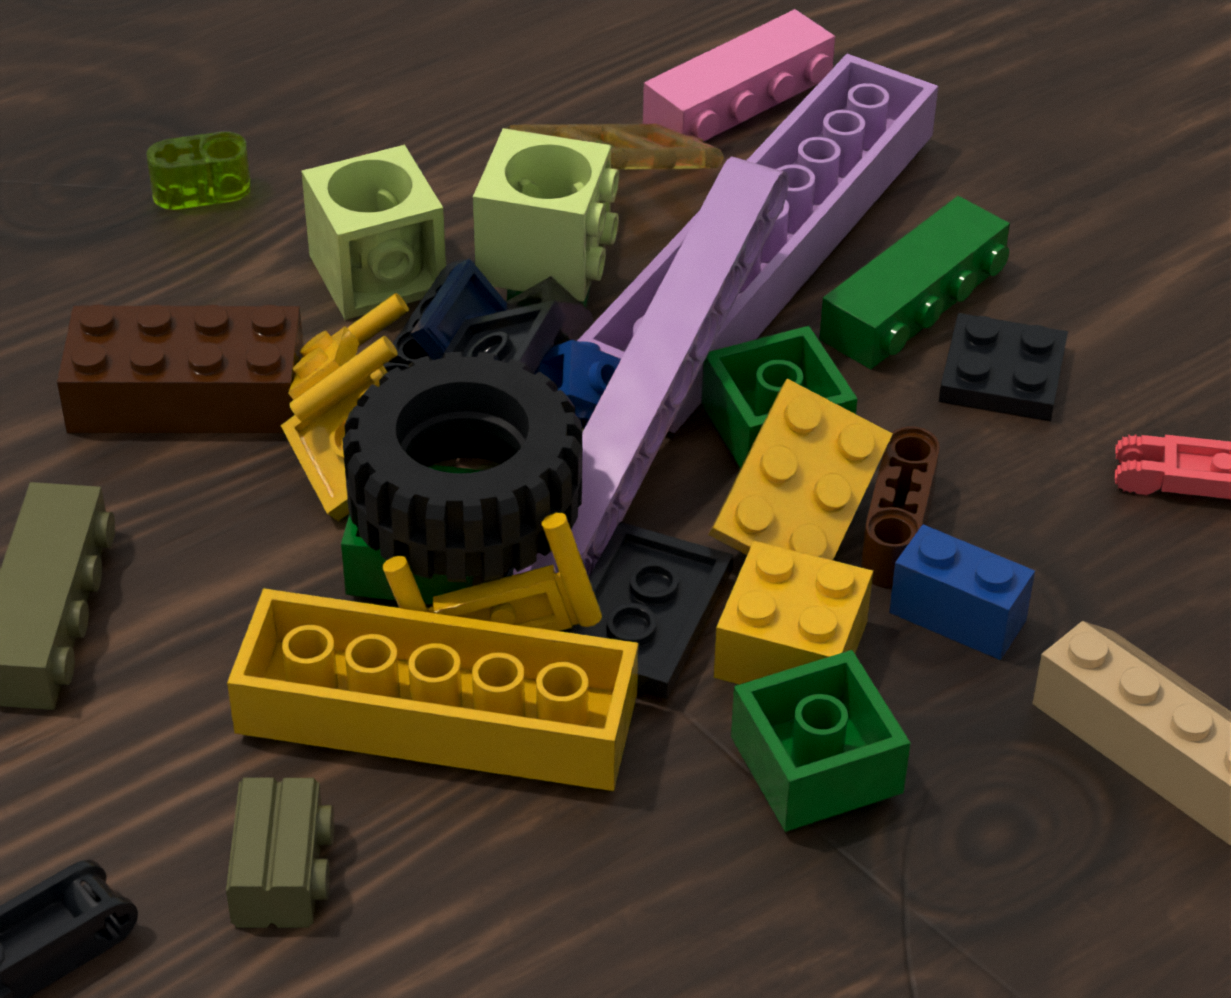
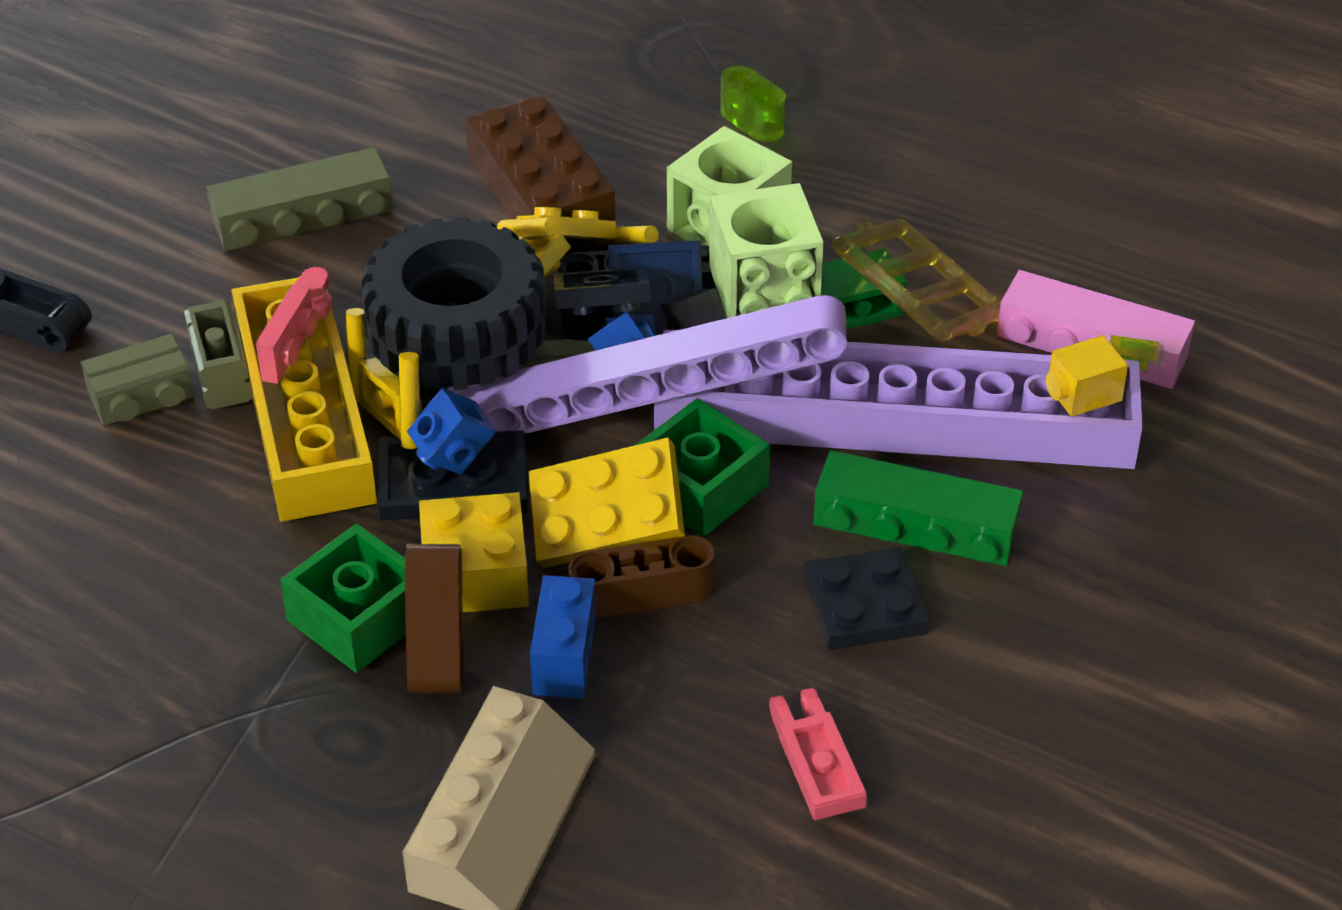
camera: 65 degrees right, 0 degrees up
none -> olive brick [184,300,253,410]
none -> coral hinge [256,266,333,384]
none -> reddish brown beam [405,544,464,693]
none -> blue brick [407,388,496,474]
none -> yellow brick [1046,335,1128,417]
none -> clear neon green plate [1110,335,1164,371]

